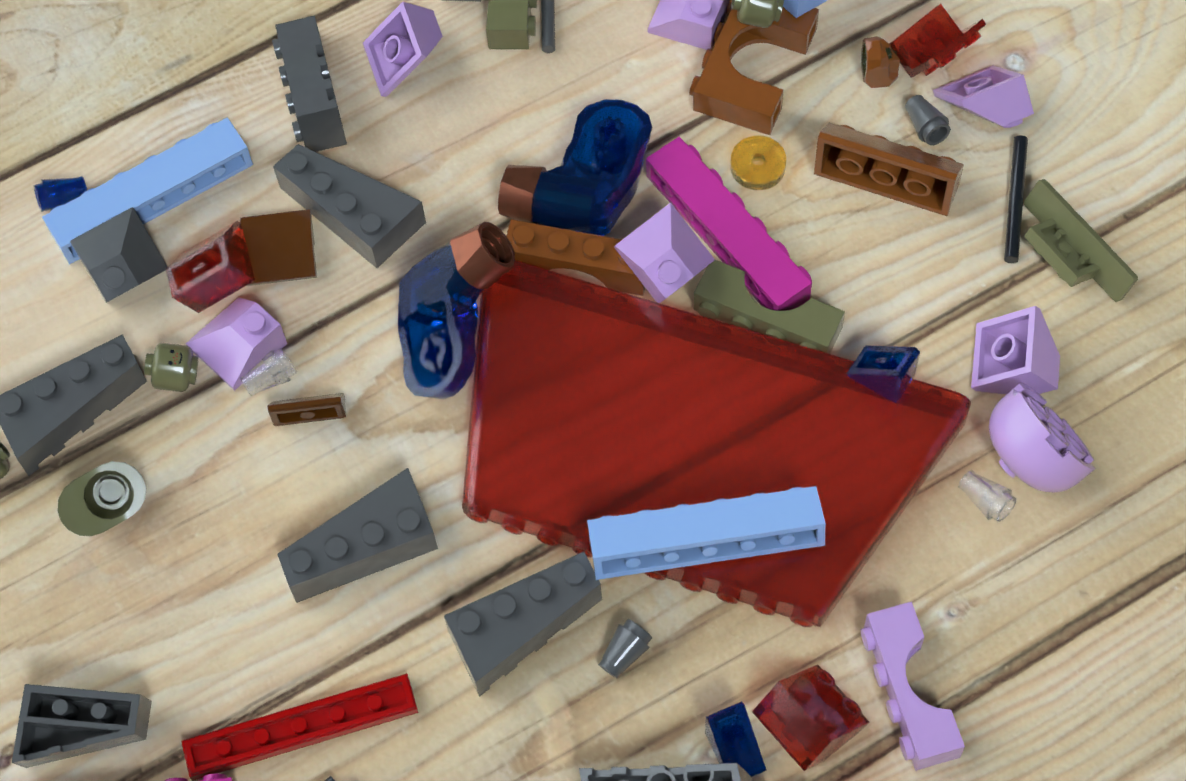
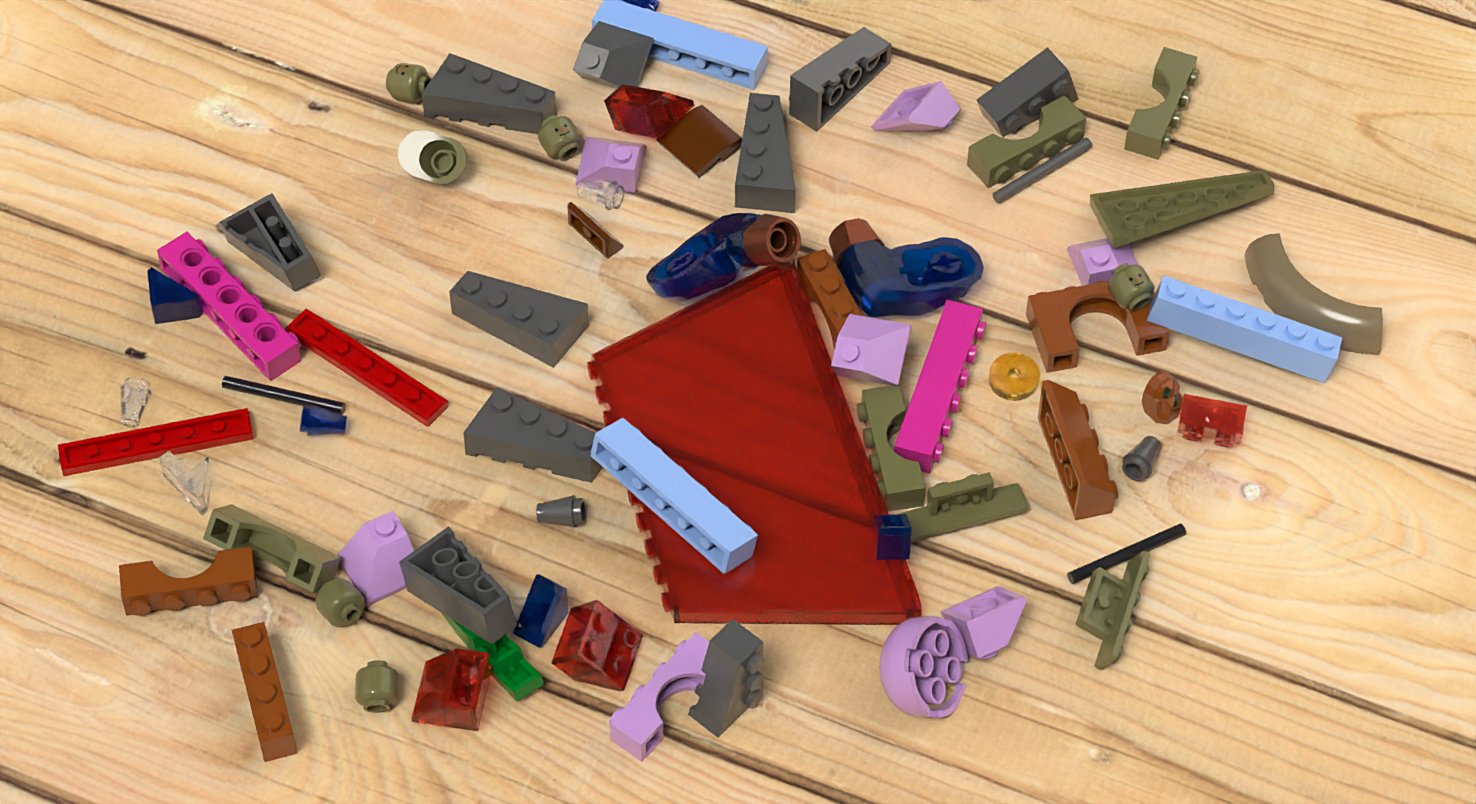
camera: 50 degrees right, 10 degrees down
lavender slope [933,65,1034,128] -> none
clear cone [958,470,1016,522] -> none
none -> dark grey wedge [688,619,764,738]
none -> olive bracket [897,472,1028,543]

